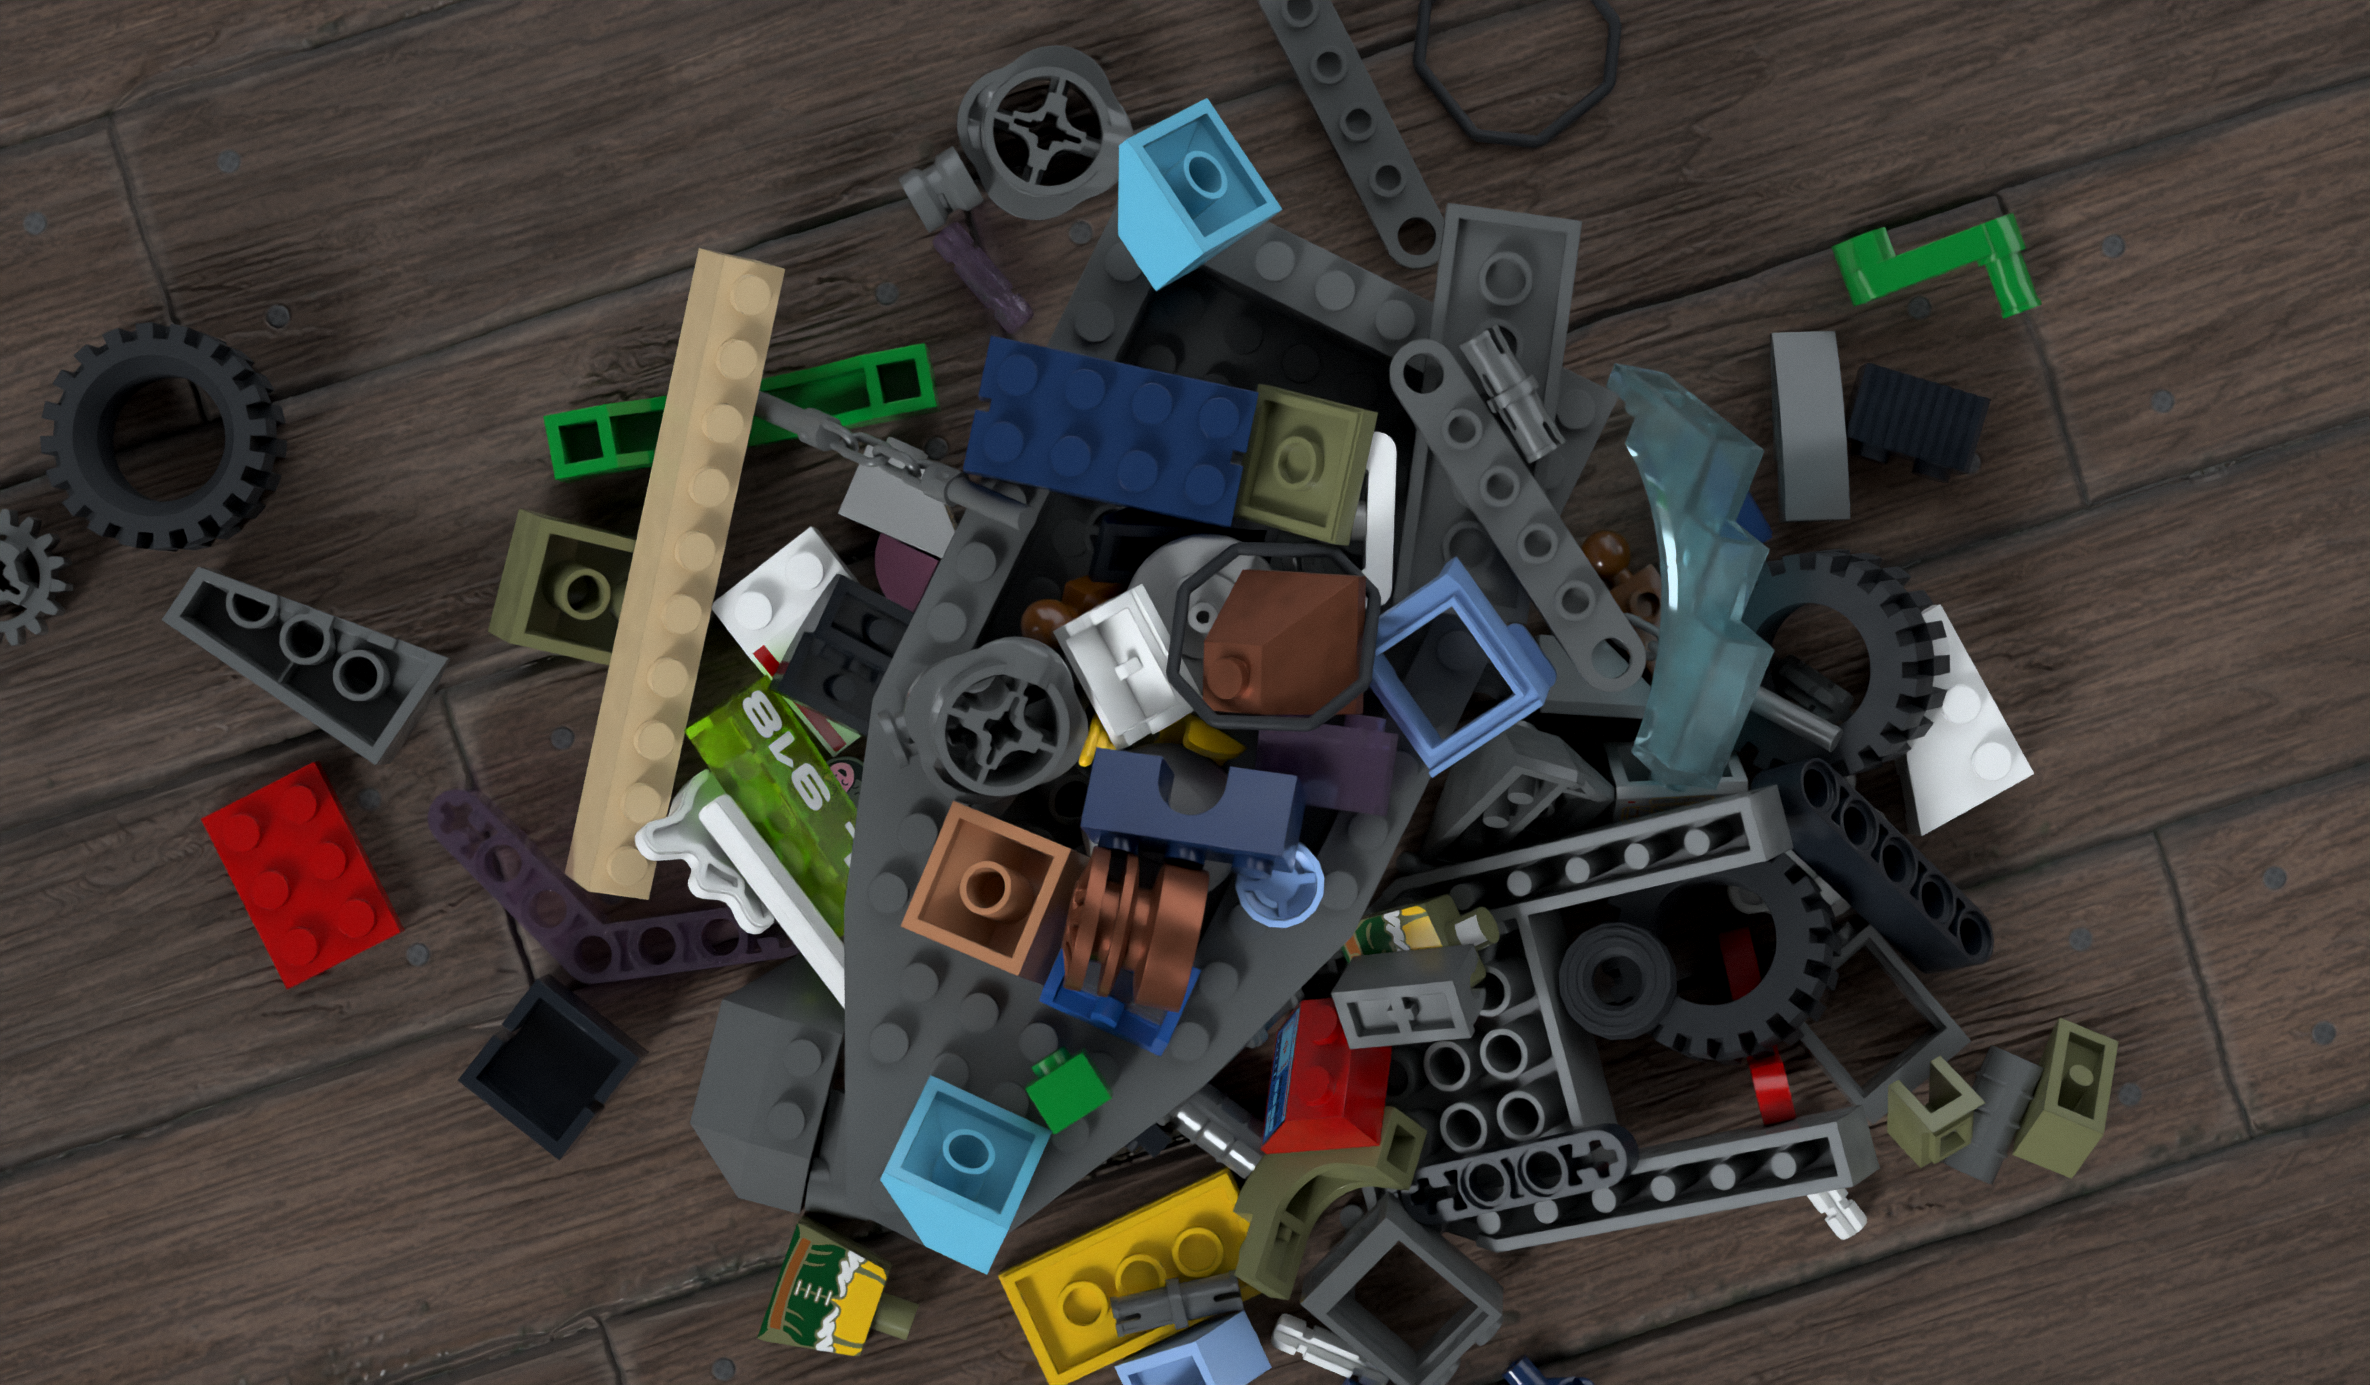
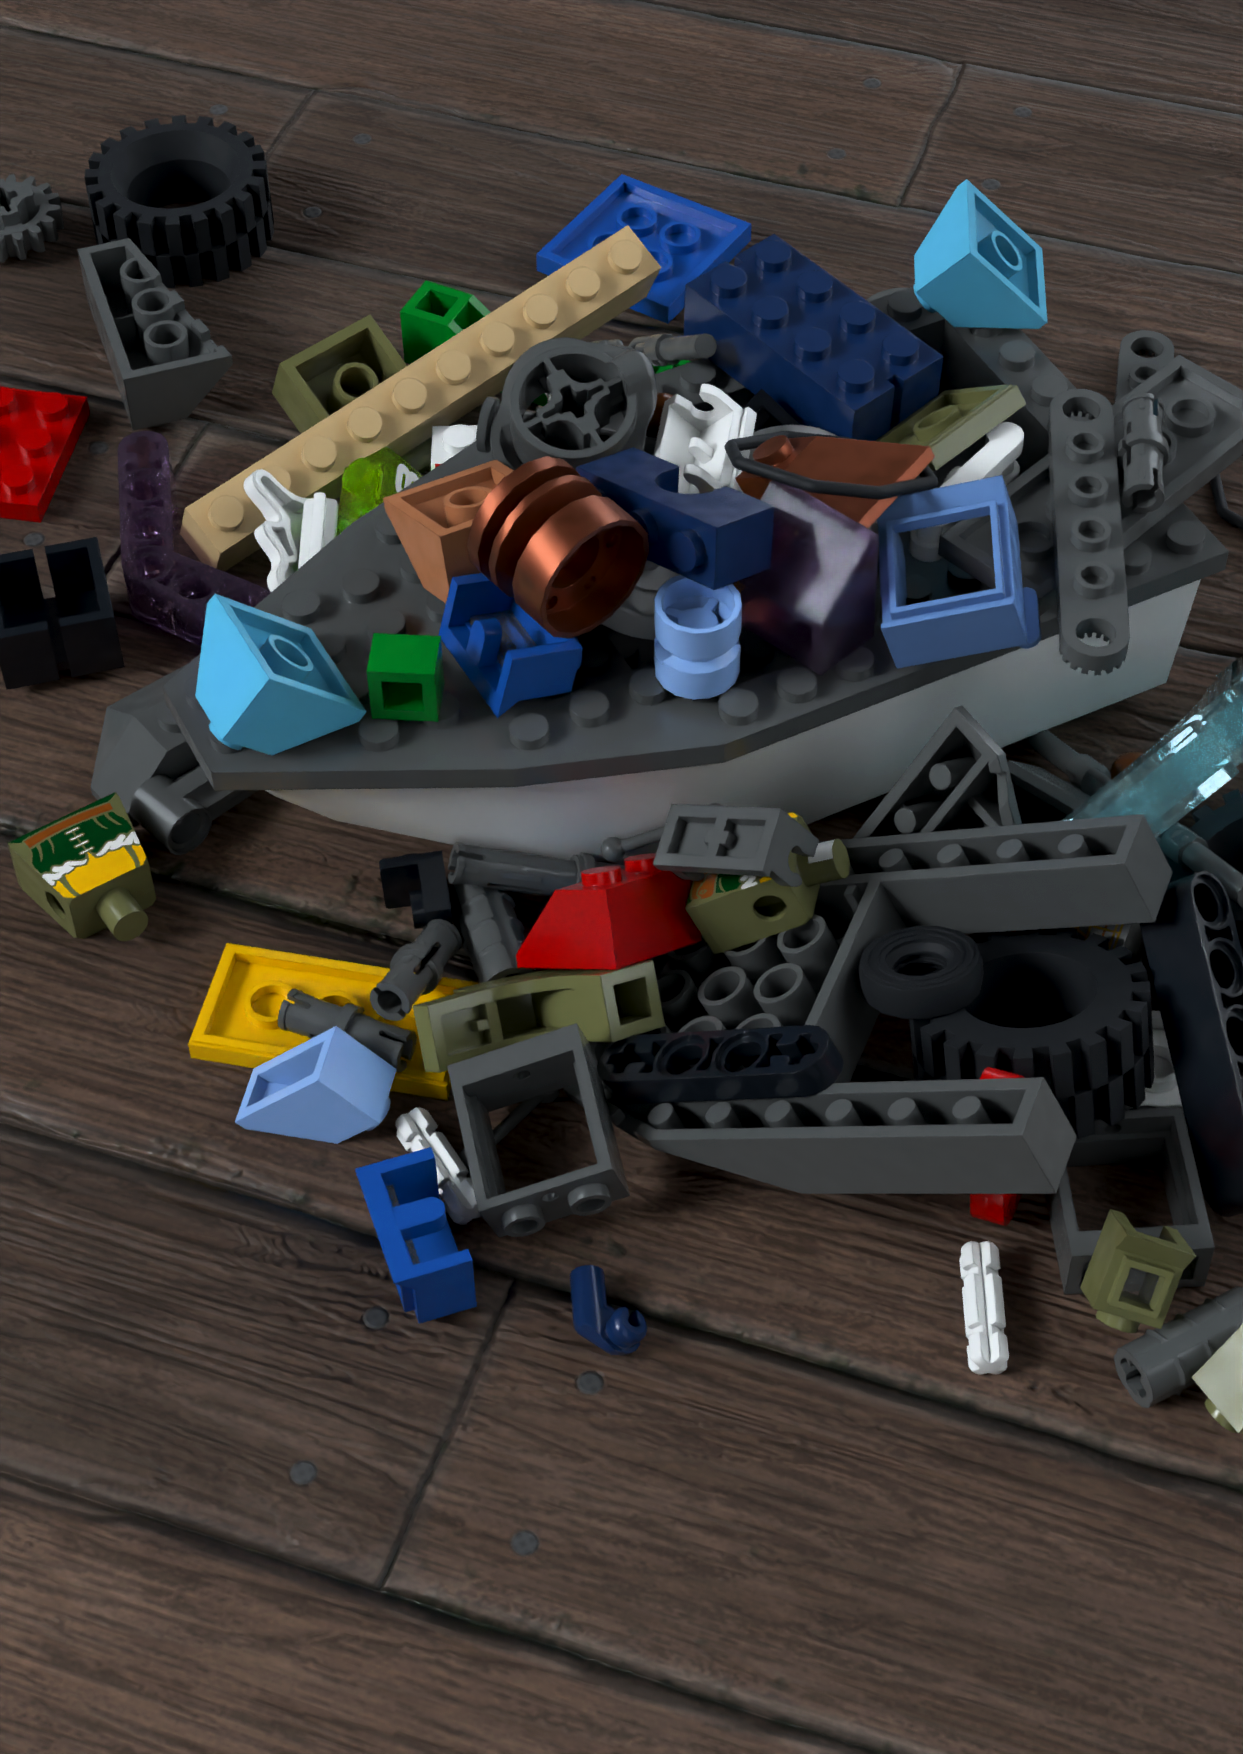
camera: 30 degrees right, 40 degrees down
none -> dark grey pin [370,919,462,1021]
none -> blue plate [536,174,751,324]

